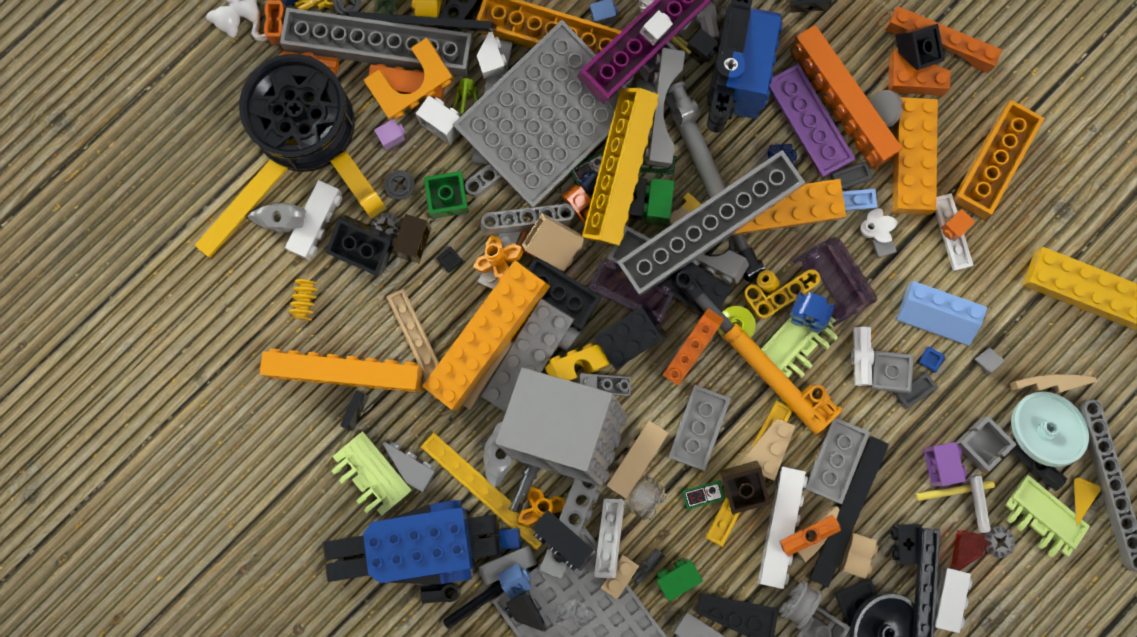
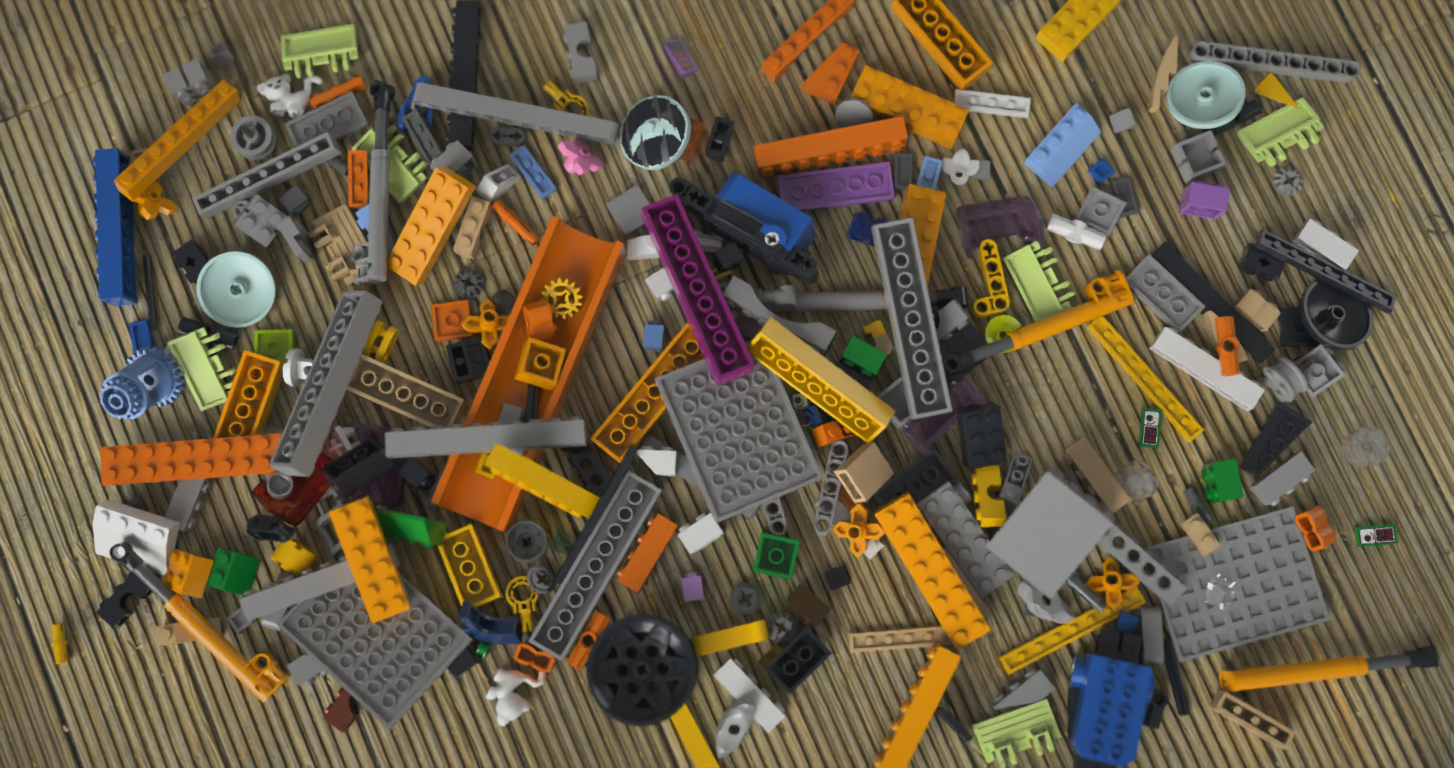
camera: 65 degrees left, 0 degrees up
yellow piece [288,279,318,321] -> none
light orange arch [364,38,454,120] -> none
lime plant [452,78,478,115] -> none
medium blue brick [498,563,531,599] -> none
black slope [505,590,546,631] -> none
black brick [532,510,595,571] -> none
white plate [594,499,625,579] -> none
white brick [640,10,673,45] -> none
orange brick [663,308,724,386] -> none
light grey plate [668,385,731,471] -> none
dark brown brick [719,460,771,514] -> none
tan wing [737,419,795,481] -> none
yellow brick [757,270,780,294] -> none
blue brick [790,292,835,333] -> none
black slope [895,23,945,70] -> none
light yellow bar [916,480,995,501] -> none
orange brick [941,209,975,241] -> none
clear red slope [950,530,987,571] -> none
white axle [970,475,991,533] -> none

